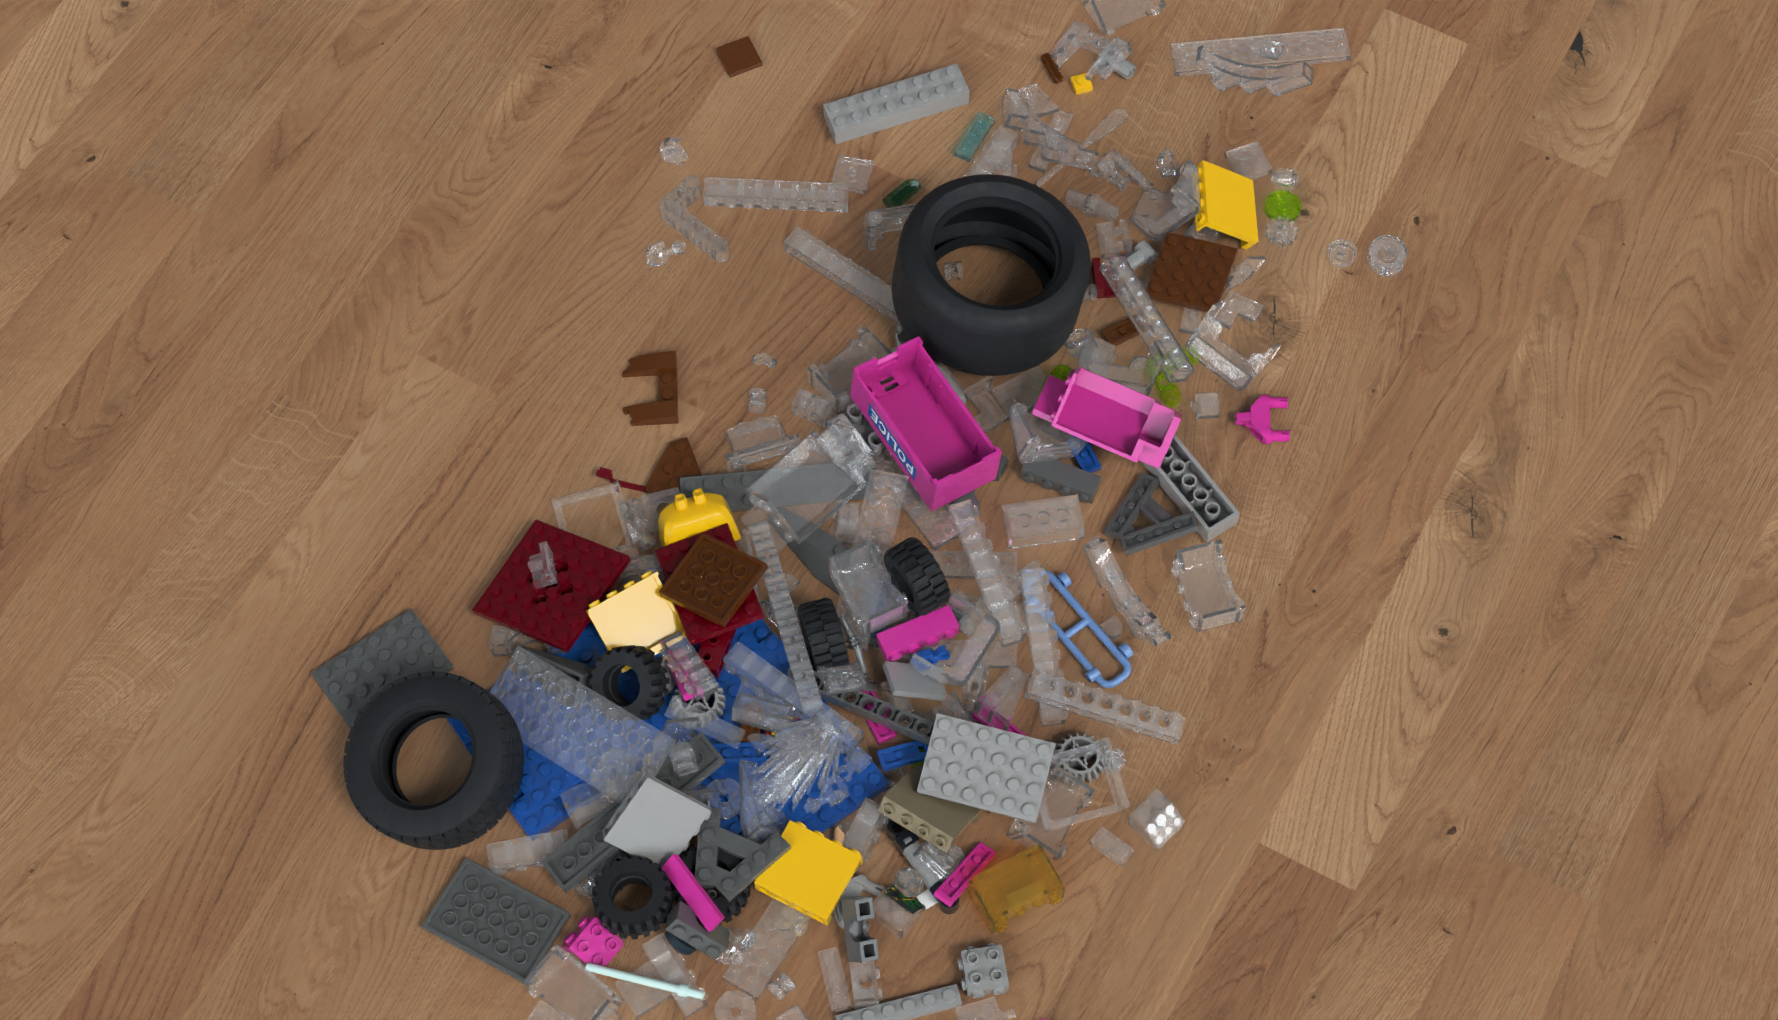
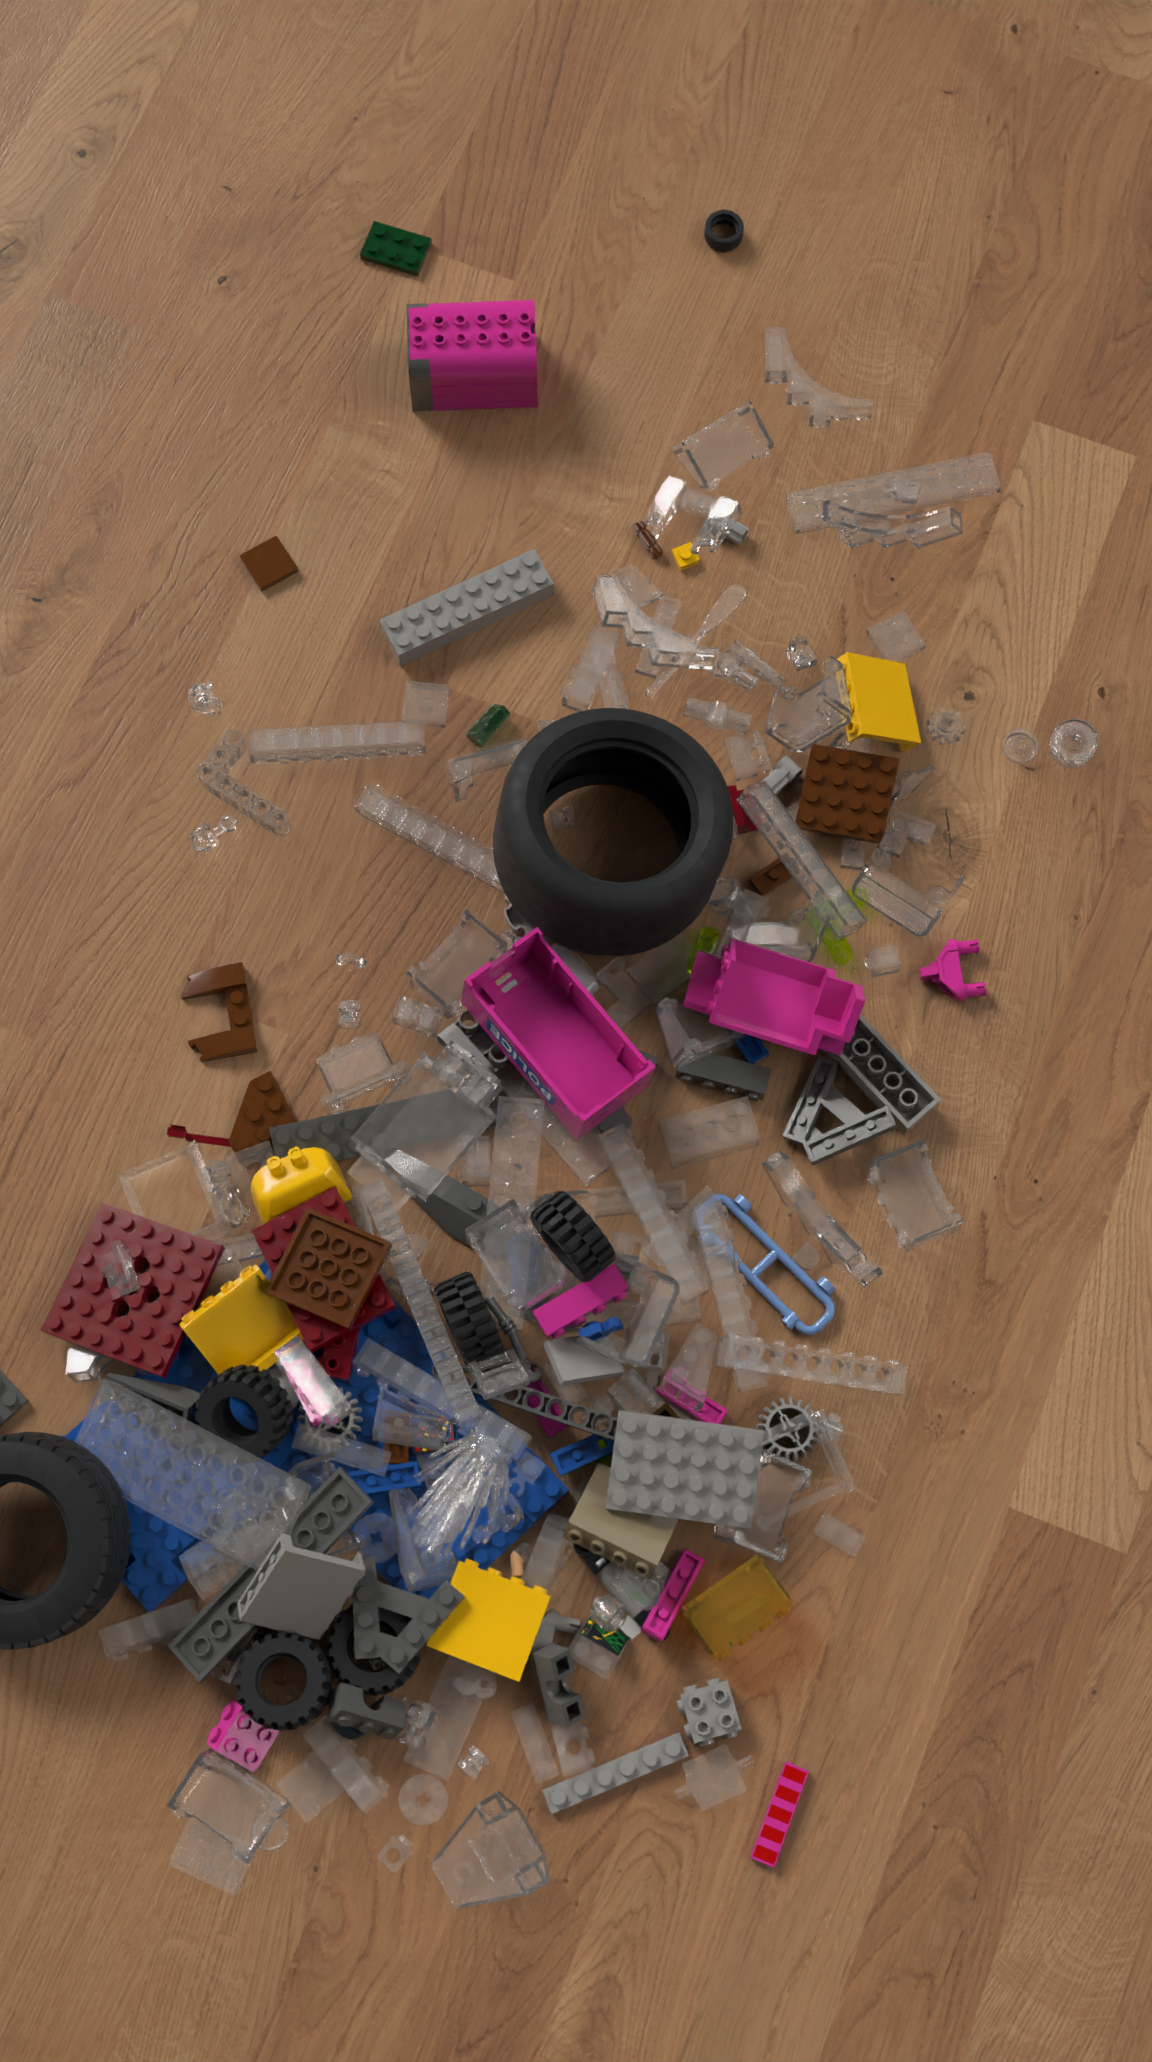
camera: 10 degrees left, 10 degrees up
dark grey plate [421,858,571,986] -> none
light aqua bar [586,962,705,1000] -> none
dark pink tile [661,854,725,932] -> none
clear brick [669,741,699,777] -> none
clear tile [747,733,776,754] -> none
clear light blue plate [954,112,995,162] -> none
clear slope [1128,788,1185,851] -> none
clear neon green tile [1264,190,1301,224] -> none
clear head [1271,167,1300,192] -> none

